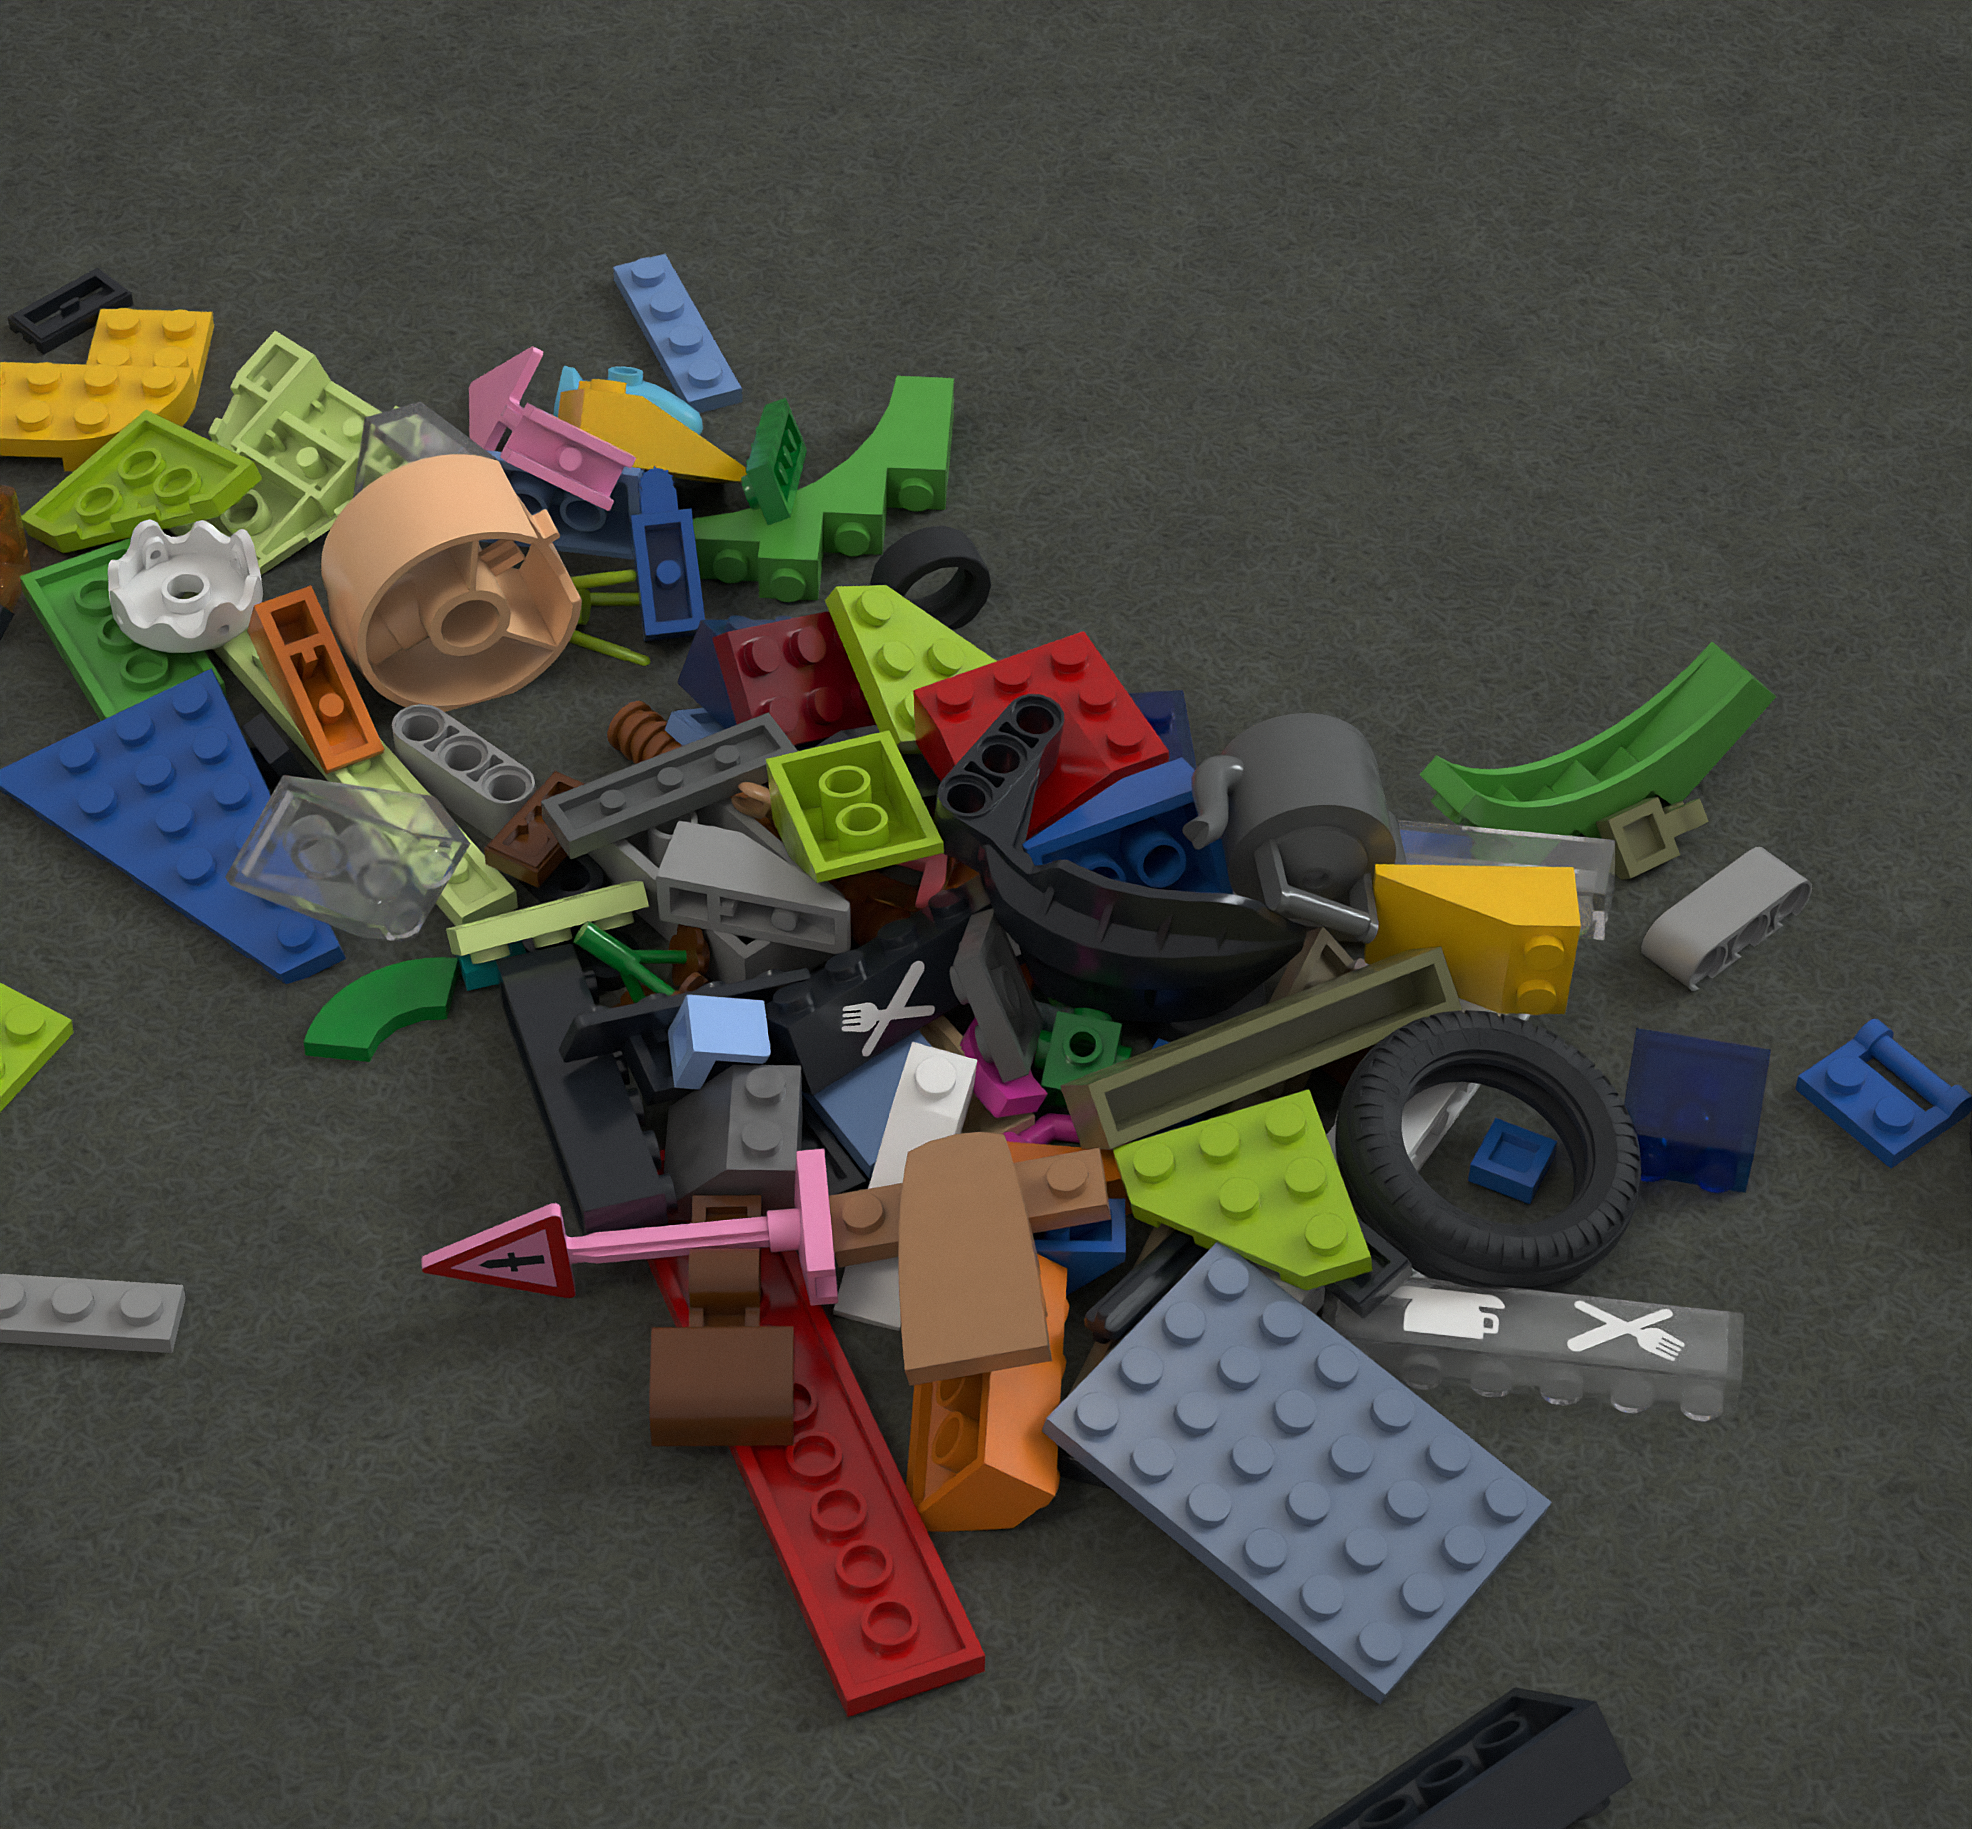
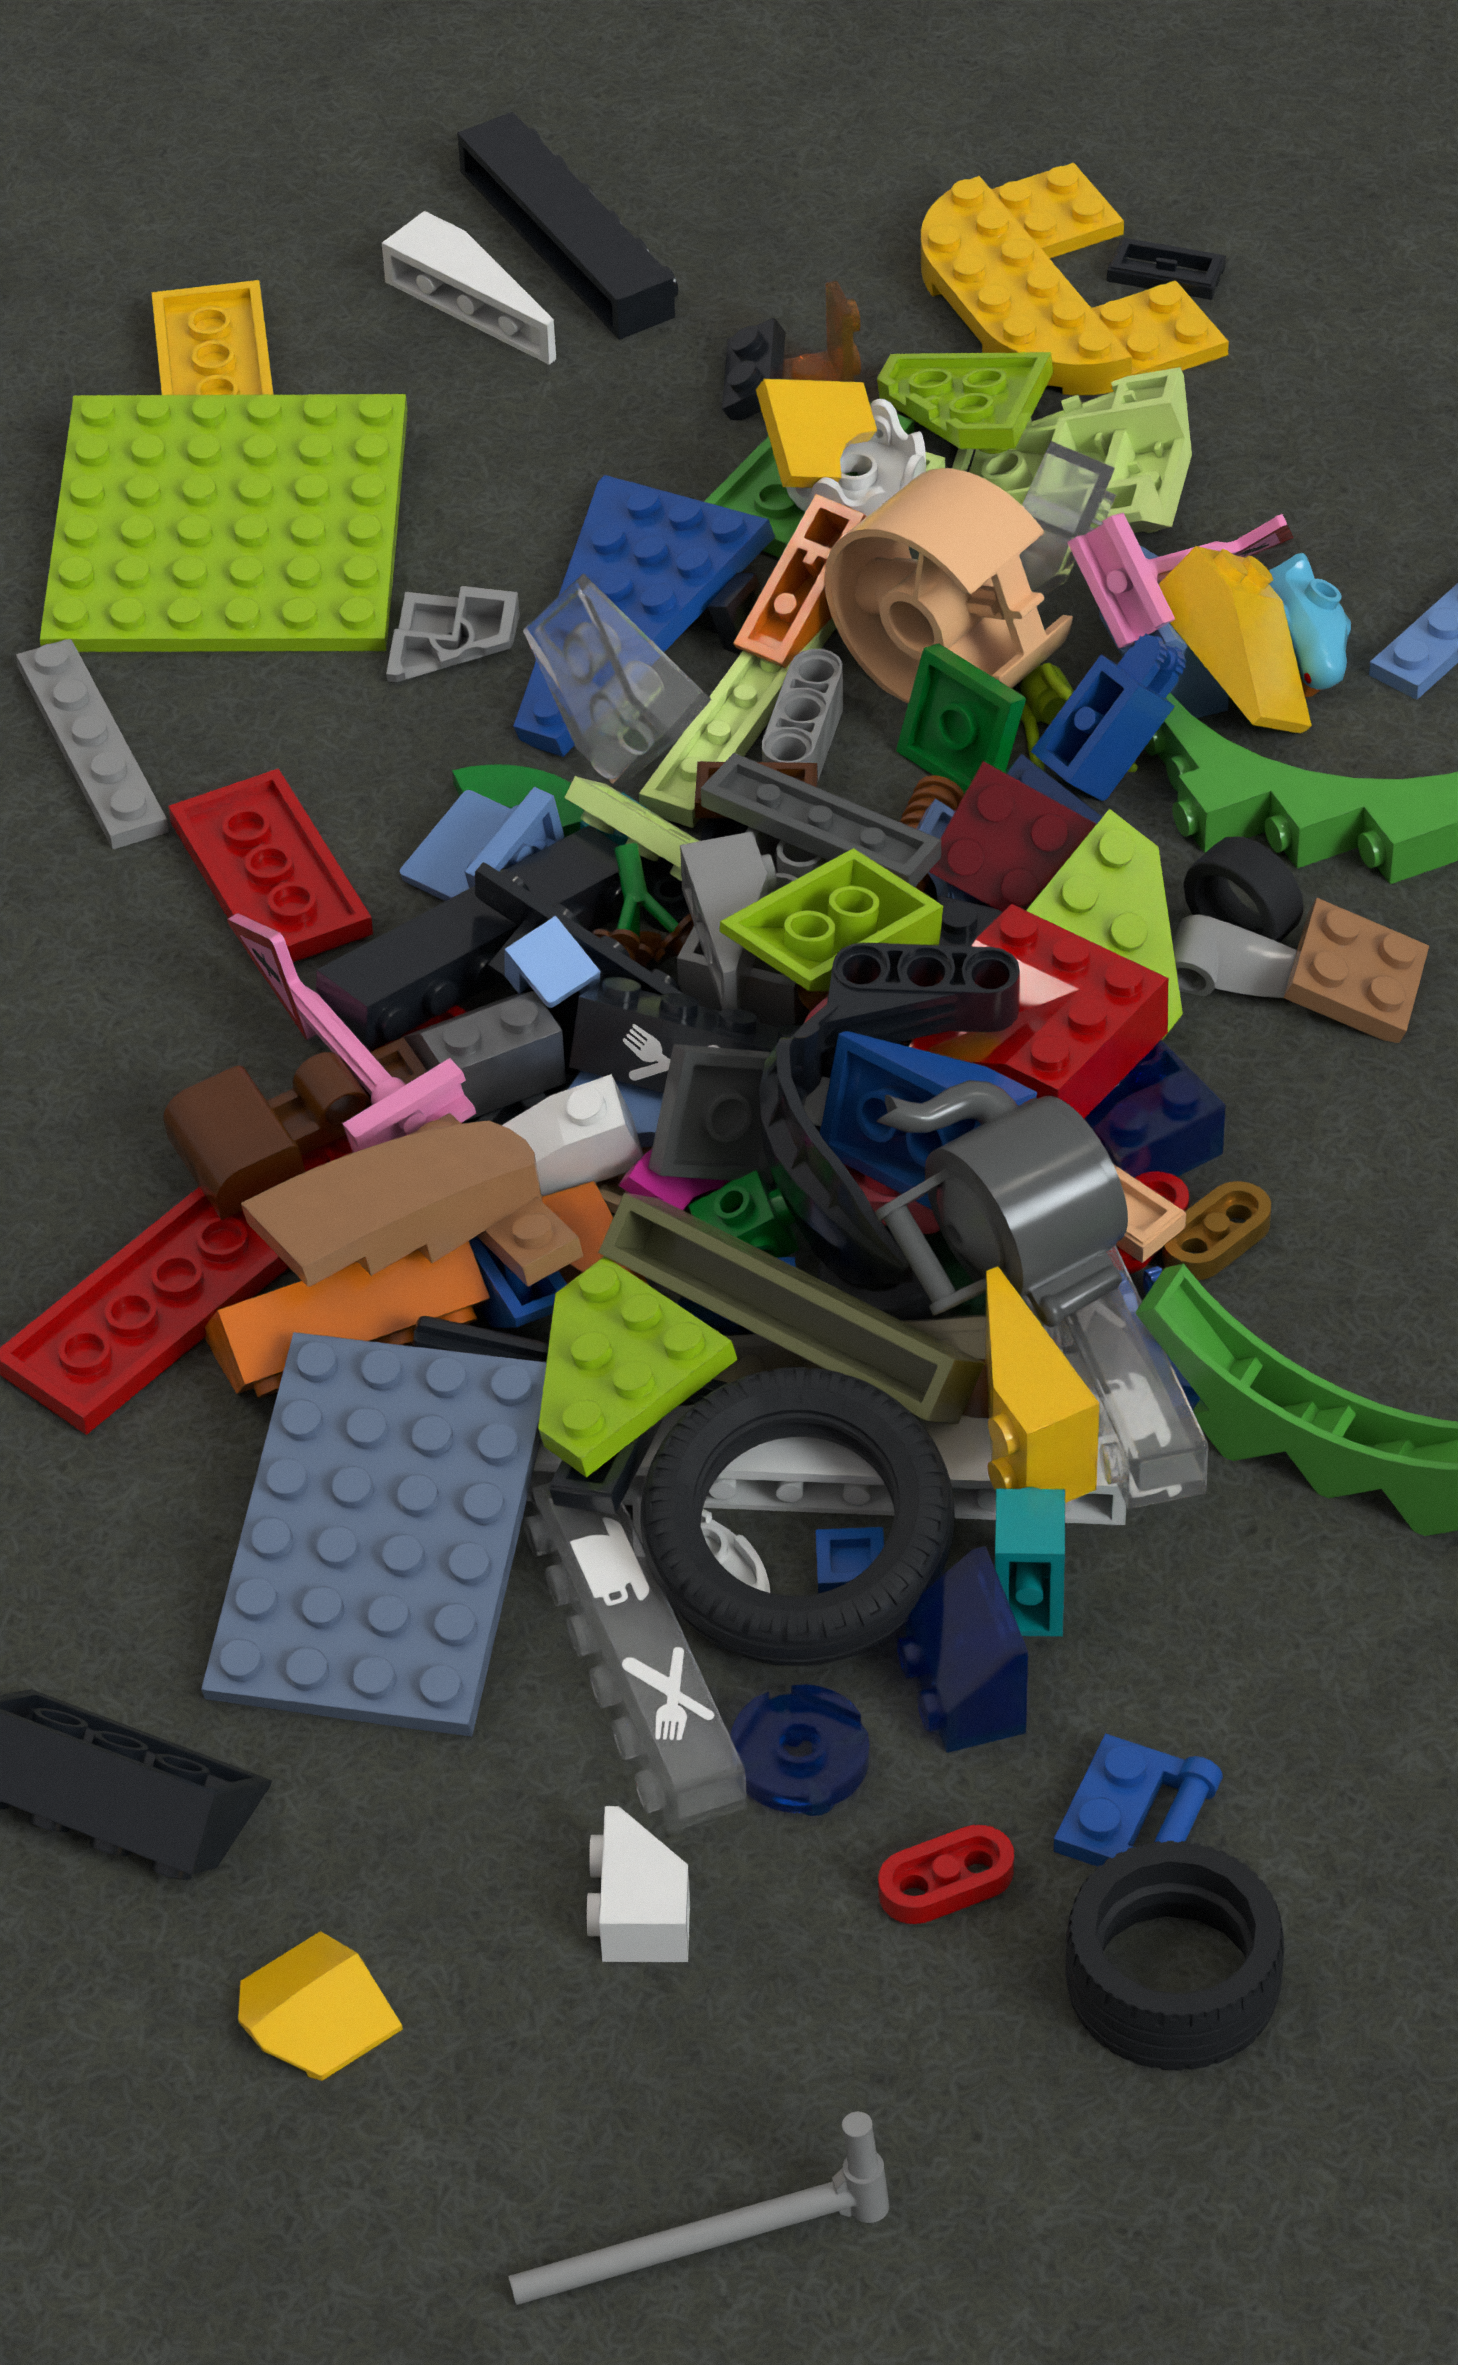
camera: 65 degrees right, 0 degrees up
green plate [741,398,807,525] -> none
olive plate [1596,797,1708,880] -> none
light grey beam [1641,847,1812,991] -> none
none -> red plate [168,768,373,973]
none -> yellow slope [238,1931,403,2081]
none -> light grey slope [386,586,520,682]
none -> medium blue bracket [400,787,565,901]
none -> white slope [587,1806,690,1962]
none -> clear blue plate [730,1684,870,1816]
none -> yellow tile [756,379,877,488]
none -> red plate [878,1825,1014,1924]
none -> green plate [896,643,1026,794]
none -> teal brick [994,1487,1065,1637]
none -> light grey piece [1172,915,1297,998]
none -> medium nougat plate [1283,898,1429,1043]

